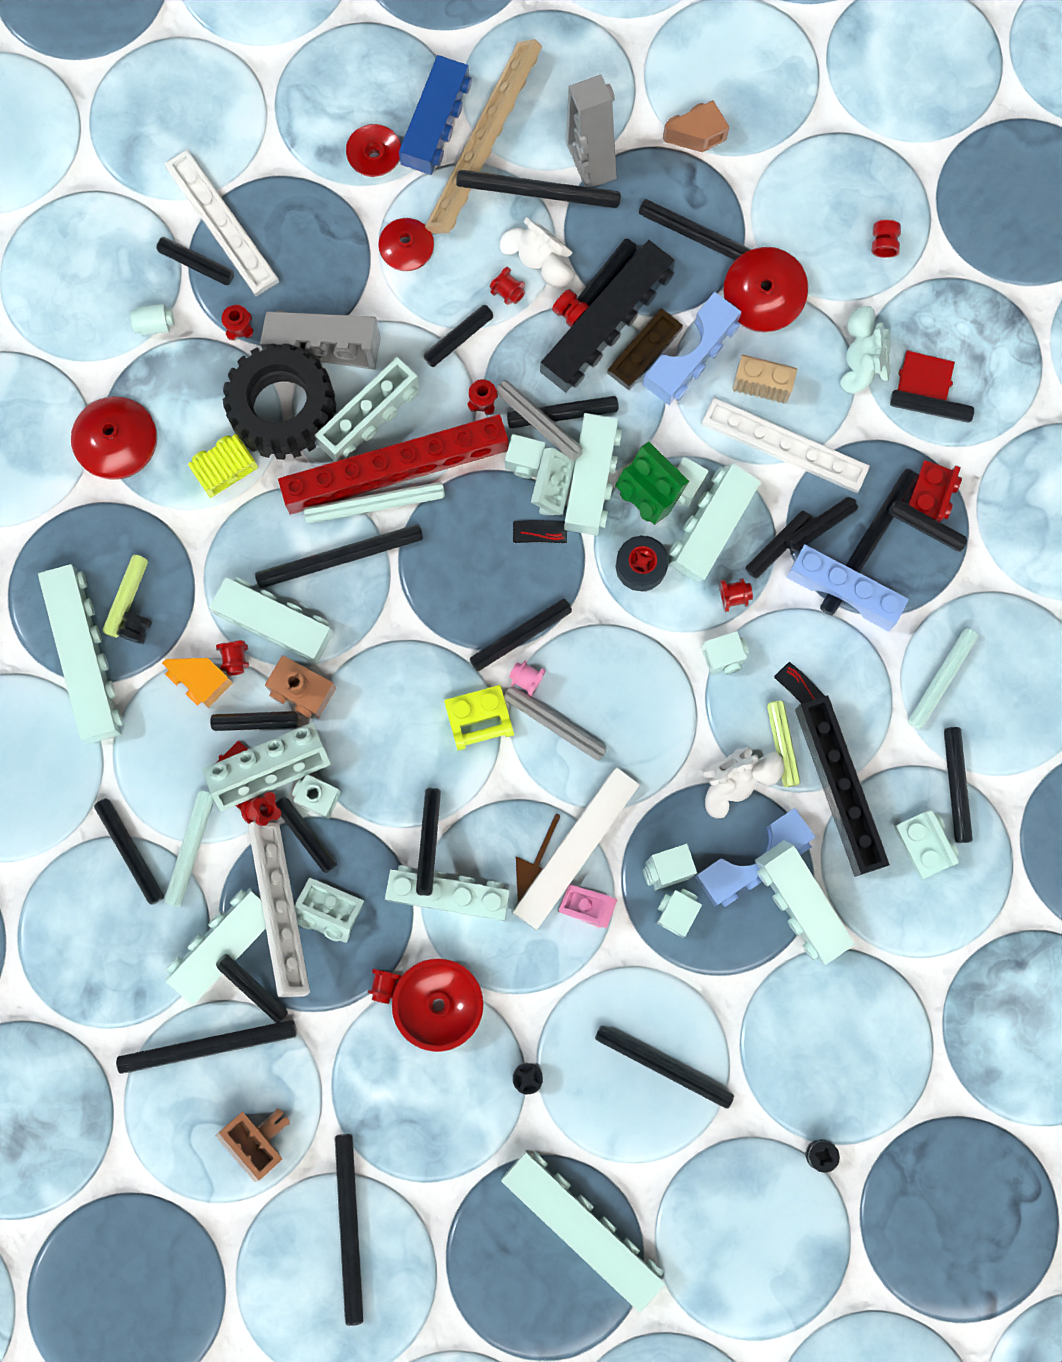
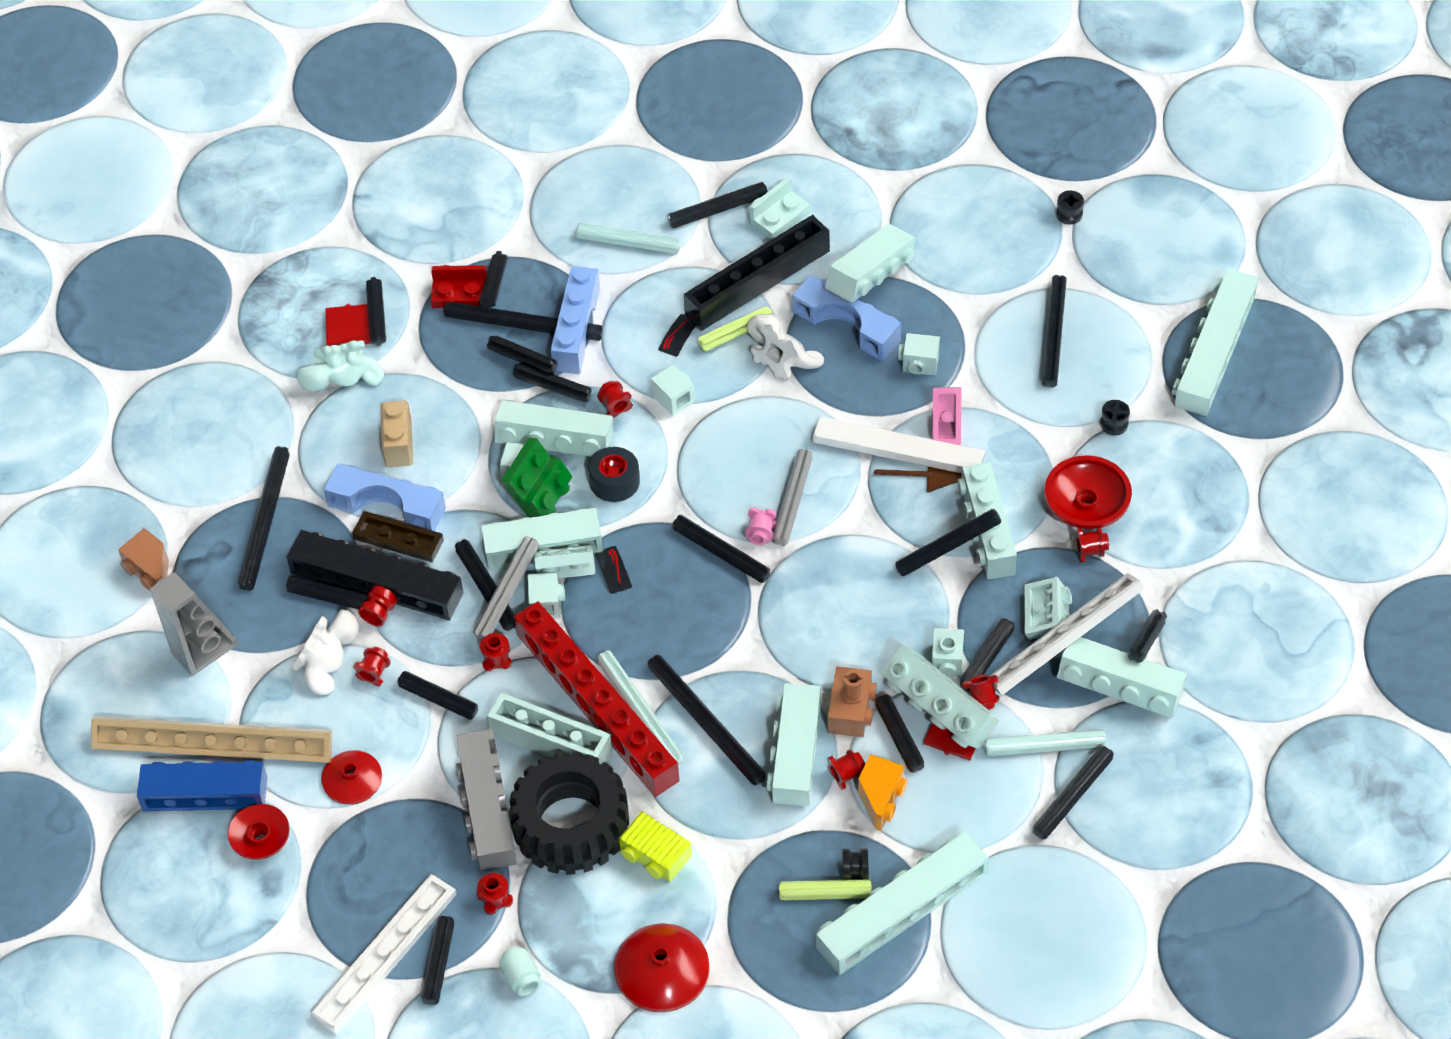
camera: 105 degrees left, 25 degrees down
black axle [116,1020,297,1074] -> none
nougat brick [215,1108,290,1182] -> none
black axle [334,1134,364,1326] -> none
neon yellow plate [444,685,514,751] -> none
black axle [456,170,621,208] -> none
light aqua brick [642,844,697,891] -> none
white tile [701,397,870,493] -> none
red dish [723,247,808,333] -> none
red wheel [871,220,901,258] -> none

